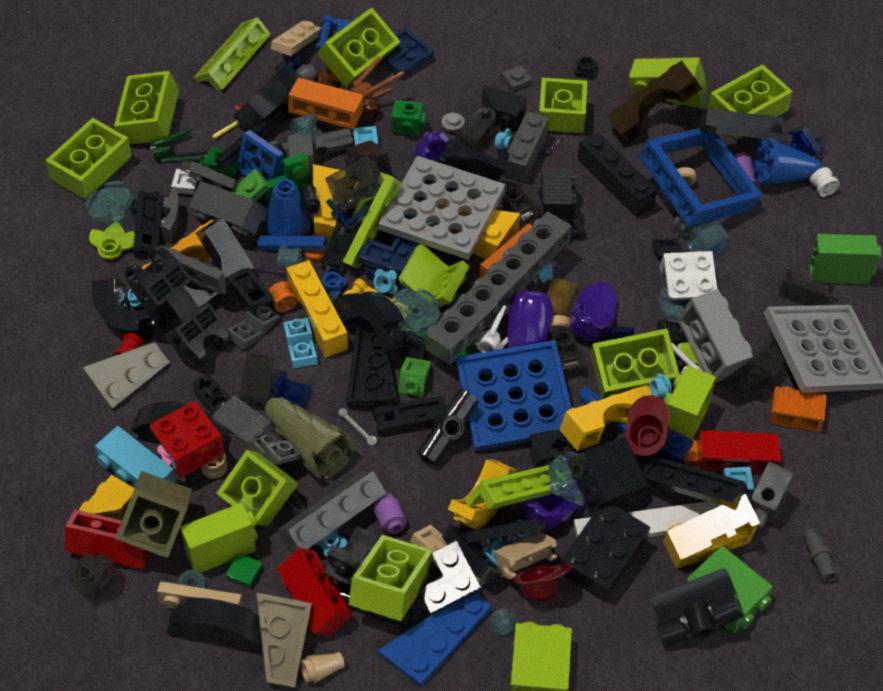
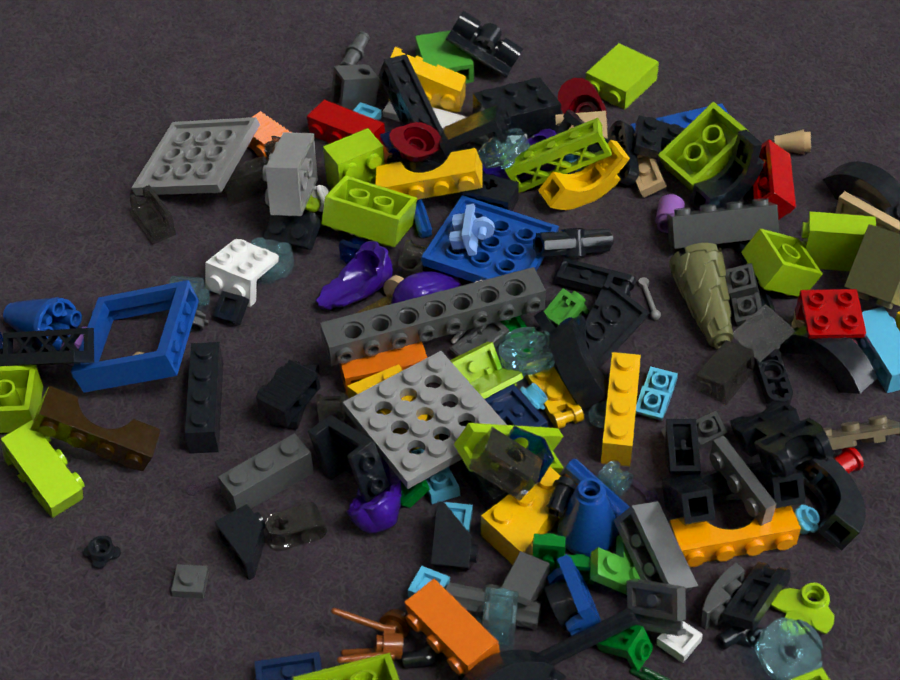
camera: 145 degrees left, 5 degrees down
dark tan wing [257,593,312,688] -> none
orange wheel [268,281,298,313] -> none
clear blue bracket [271,371,312,409] -> none
black hinge [320,222,358,277] -> none
blue plate [321,272,347,297] -> none
green brick [392,100,426,135] -> none
light grey plate [442,113,464,133] -> none
clear light blue plate [490,609,517,636] -> none
medium azure plate [495,129,514,152] -> none
lime brick [539,78,587,133] -> none
medium azure plate [650,373,671,401] -> none
bright green brick [809,234,881,284] -> none
white wheel [810,167,840,197] -> none
none -> light blue hips [449,204,495,256]

